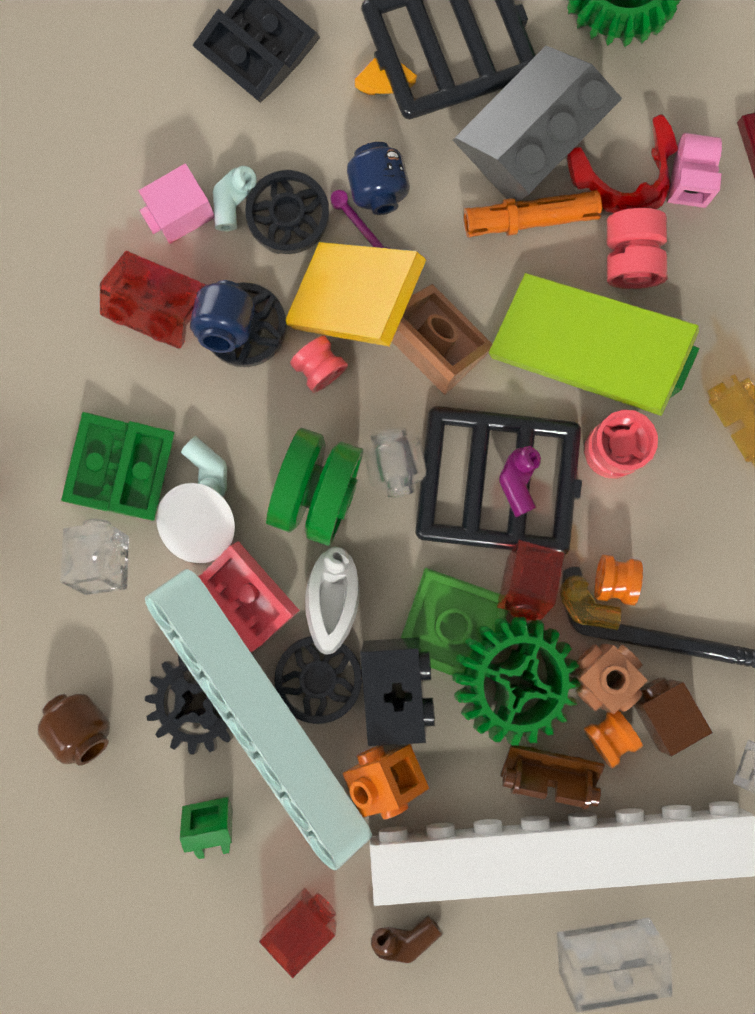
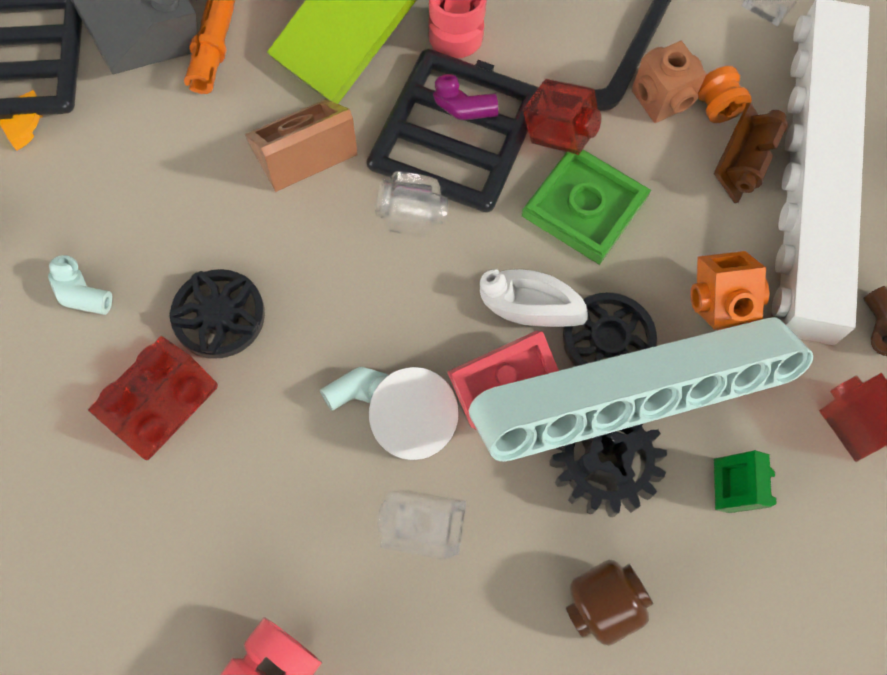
camera: 75 degrees left, 15 degrees down
green slope [61,412,175,521] -> none
bright pink brick [138,163,214,244] -> none
dark blue head [190,280,255,353] -> none
black wheel [245,170,329,254] -> none
green wheel [266,427,364,547] -> none
yellow tile [286,242,426,347] -> none
coral wheel [290,335,348,393] -> none
magenta hinge [330,190,391,249] -> none
dark blue head [347,142,410,215] -> none
black brick [360,637,435,746] -> none
green gear [452,616,581,746] -> none
clear yellow arm [559,575,622,630] -> none
orange wheel [594,555,643,606] -> none
reddish brown brick [633,677,713,757] -> none

